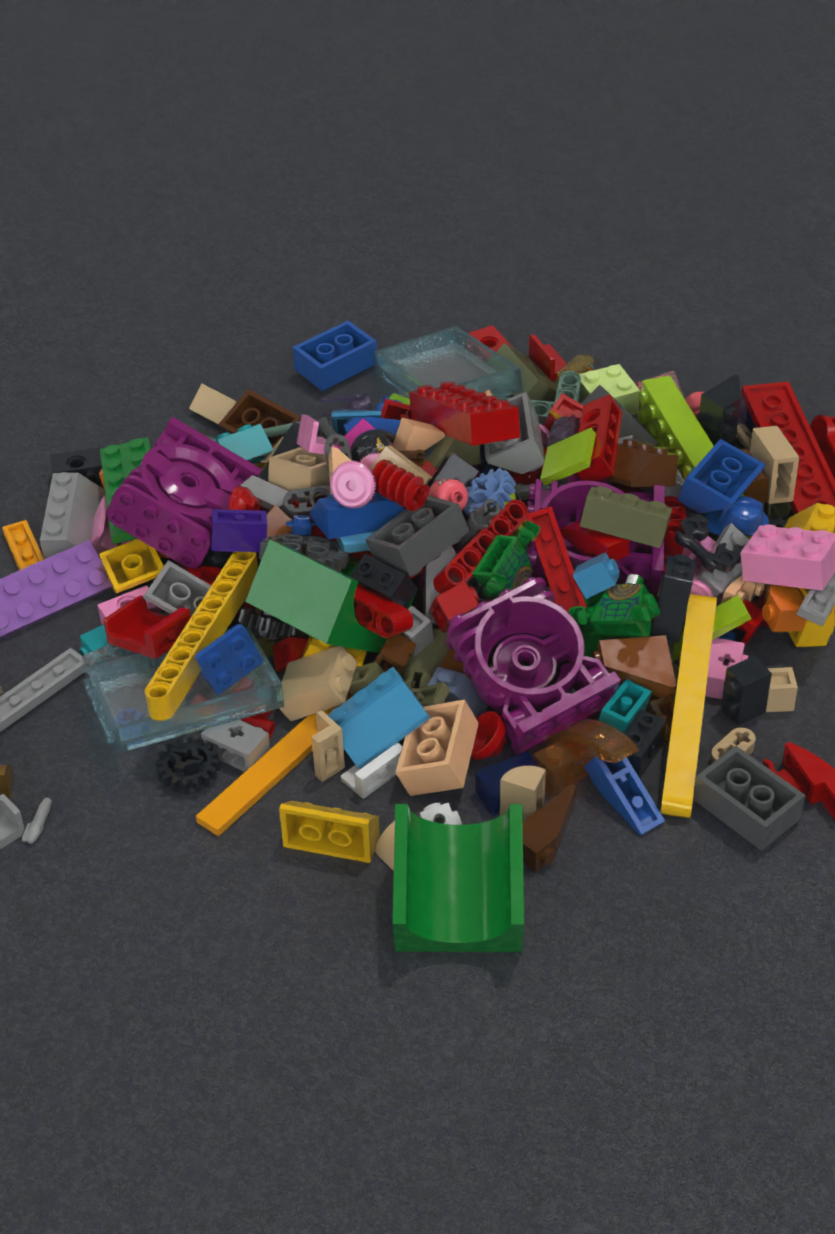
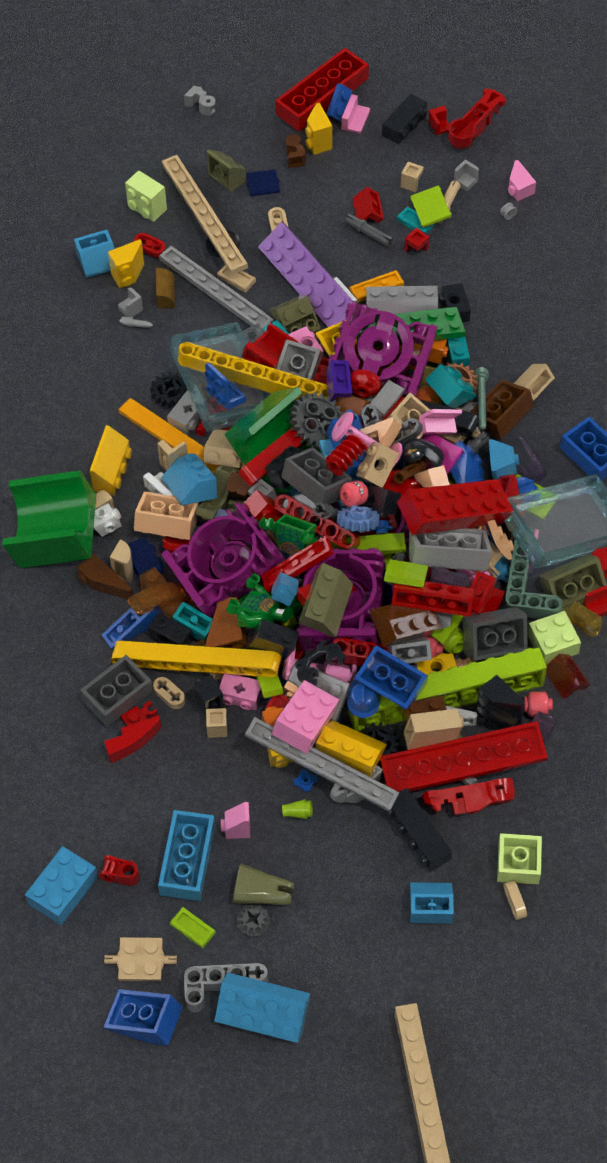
camera: 90 degrees right, 15 degrees up
none -> olive slope [270,295,321,334]

